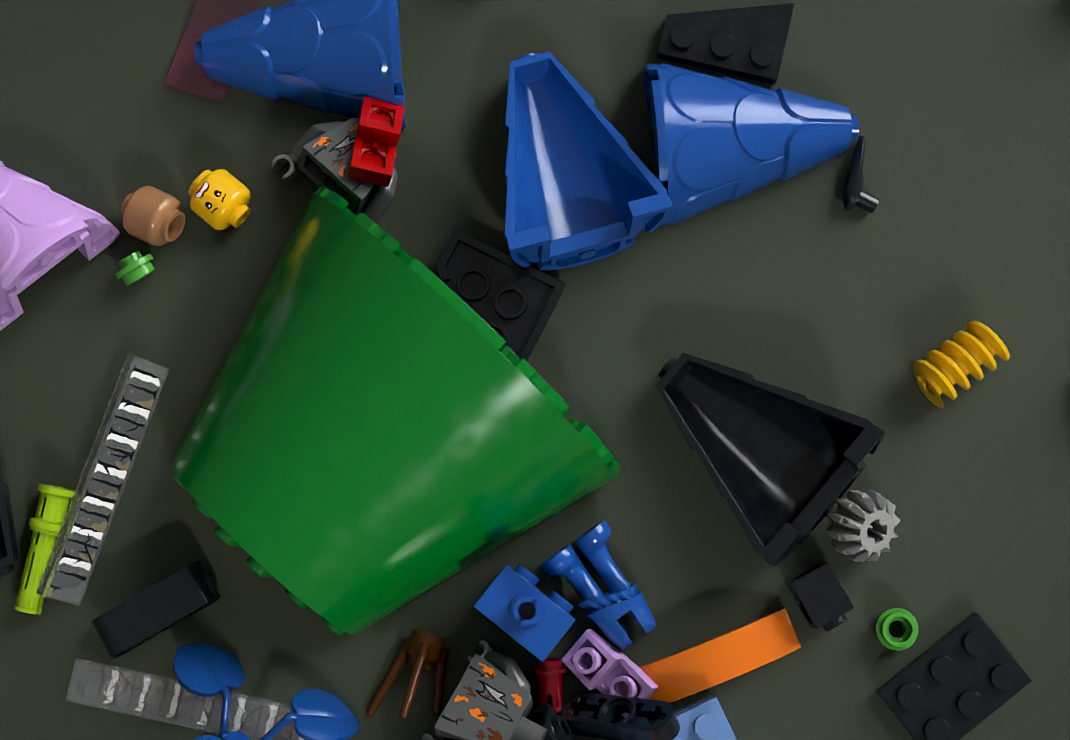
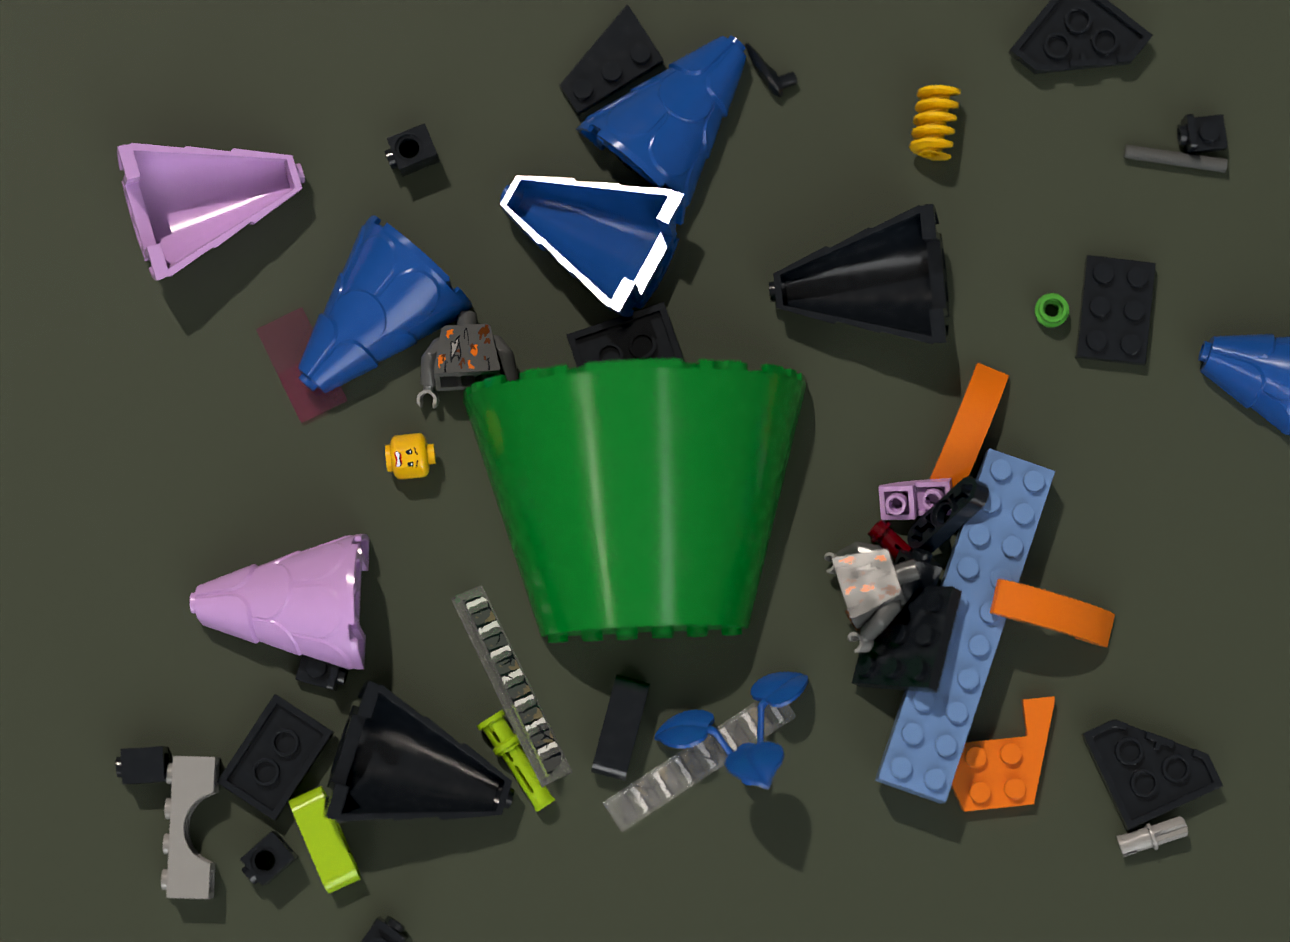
camera: 45 degrees left, 0 degrees up
bright green plate [114,250,156,286] -> none
medium nougat head [121,185,186,246] -> none
red slope [347,96,405,187] -> none
reddish brown plant [366,629,449,719] -> none
blue brick [474,563,575,662] -> none
blue piece [540,520,657,651] -> none
black brick [785,562,854,632] -> none
light grey gear [826,489,901,563] -> none

